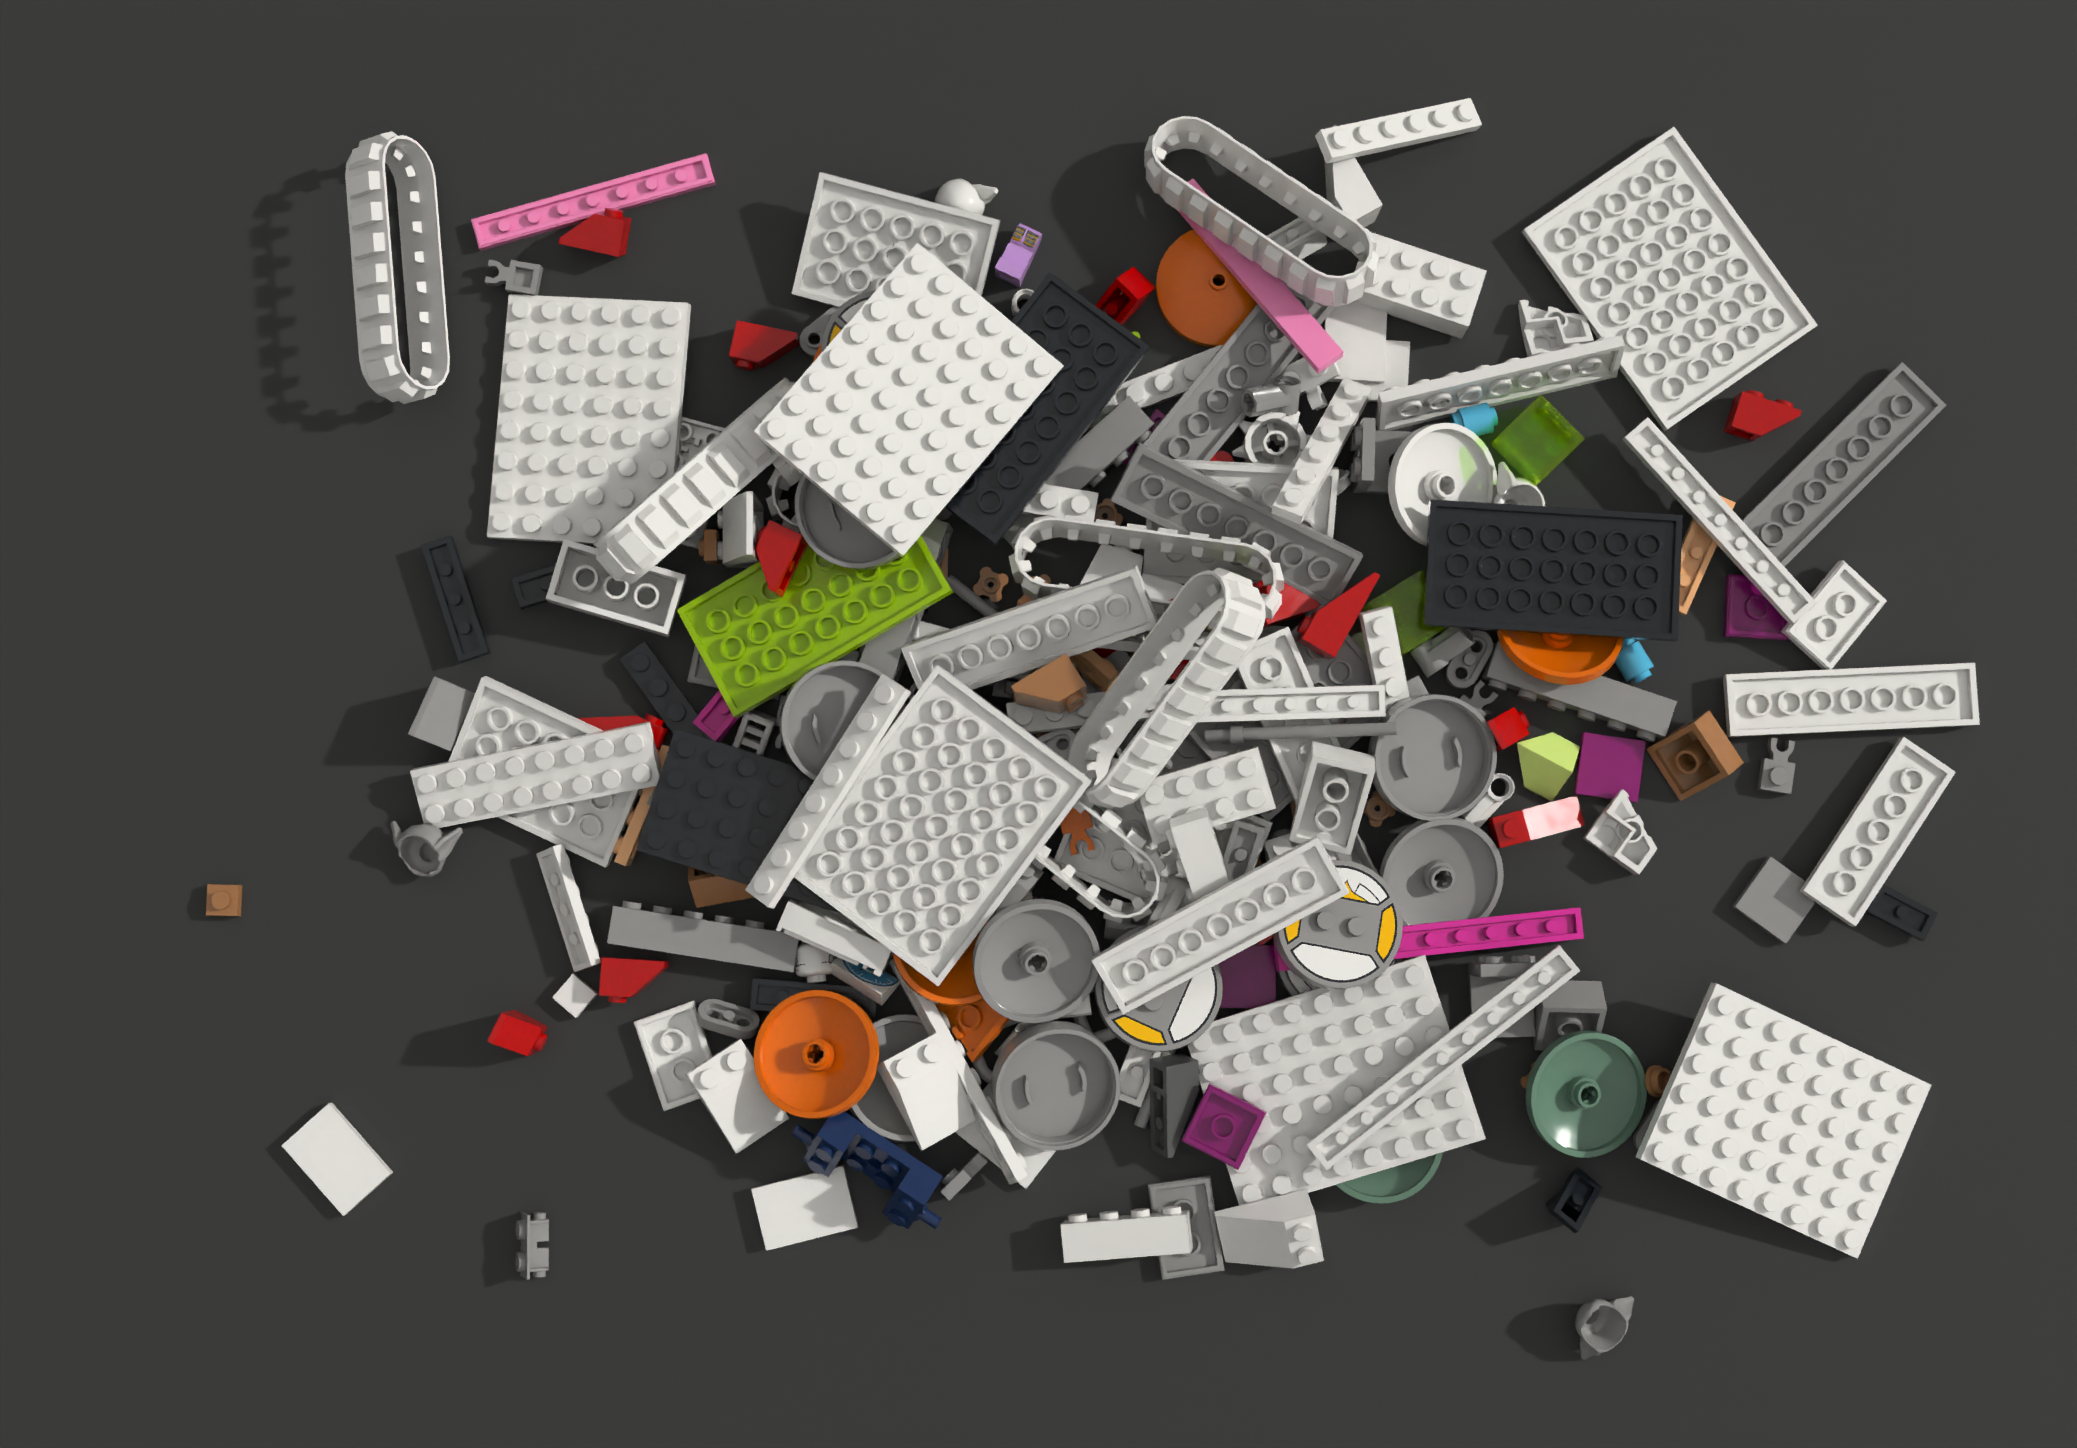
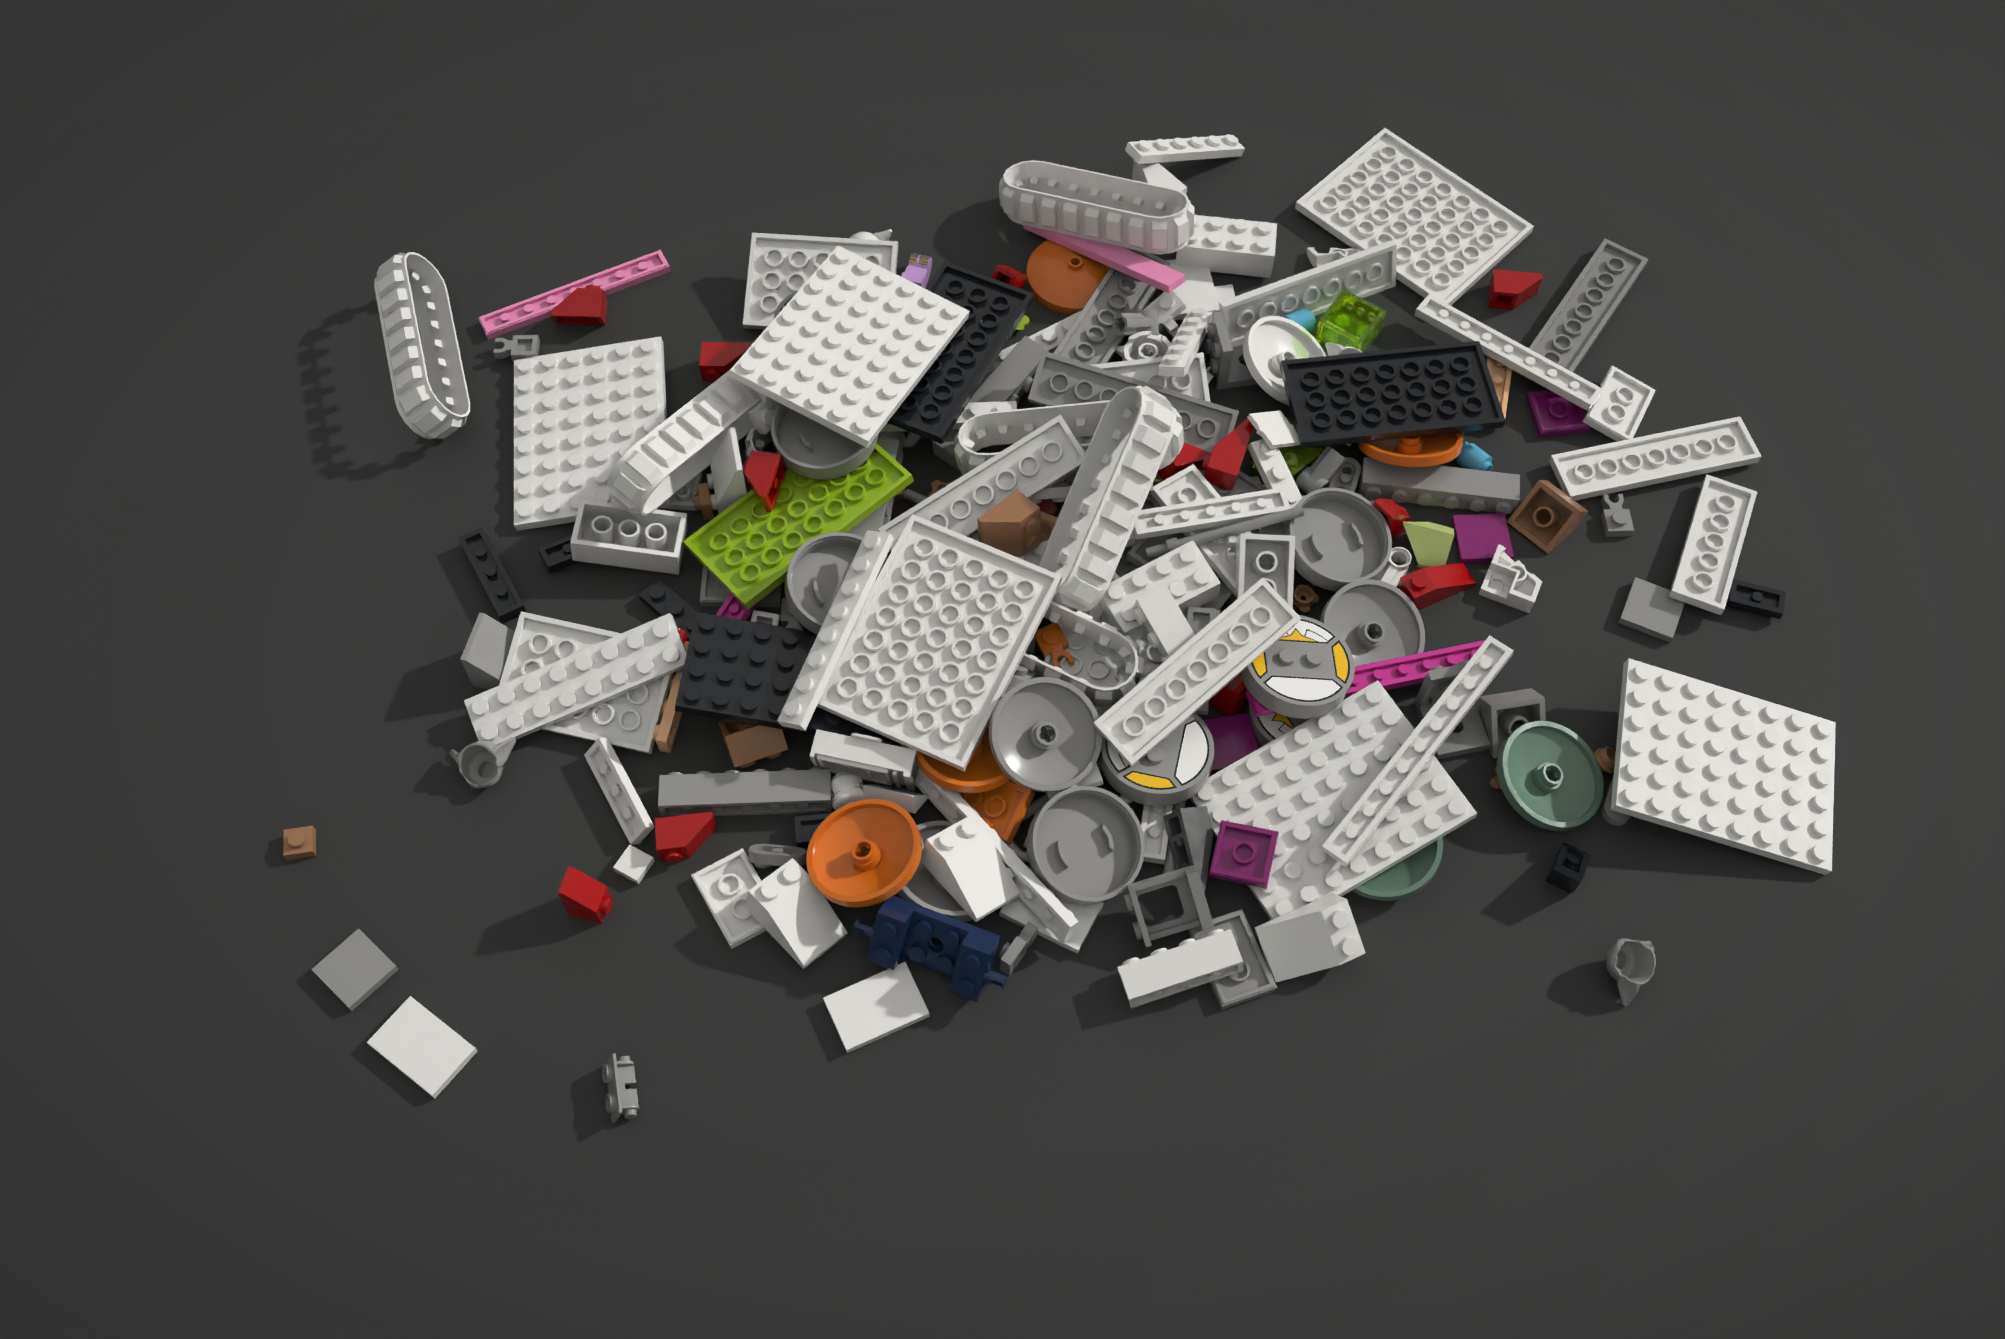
camera: 15 degrees left, 25 degrees down
none -> light grey tile [311,928,399,1011]
none -> light grey window [1124,865,1214,947]
none -> white piece [1247,411,1300,449]

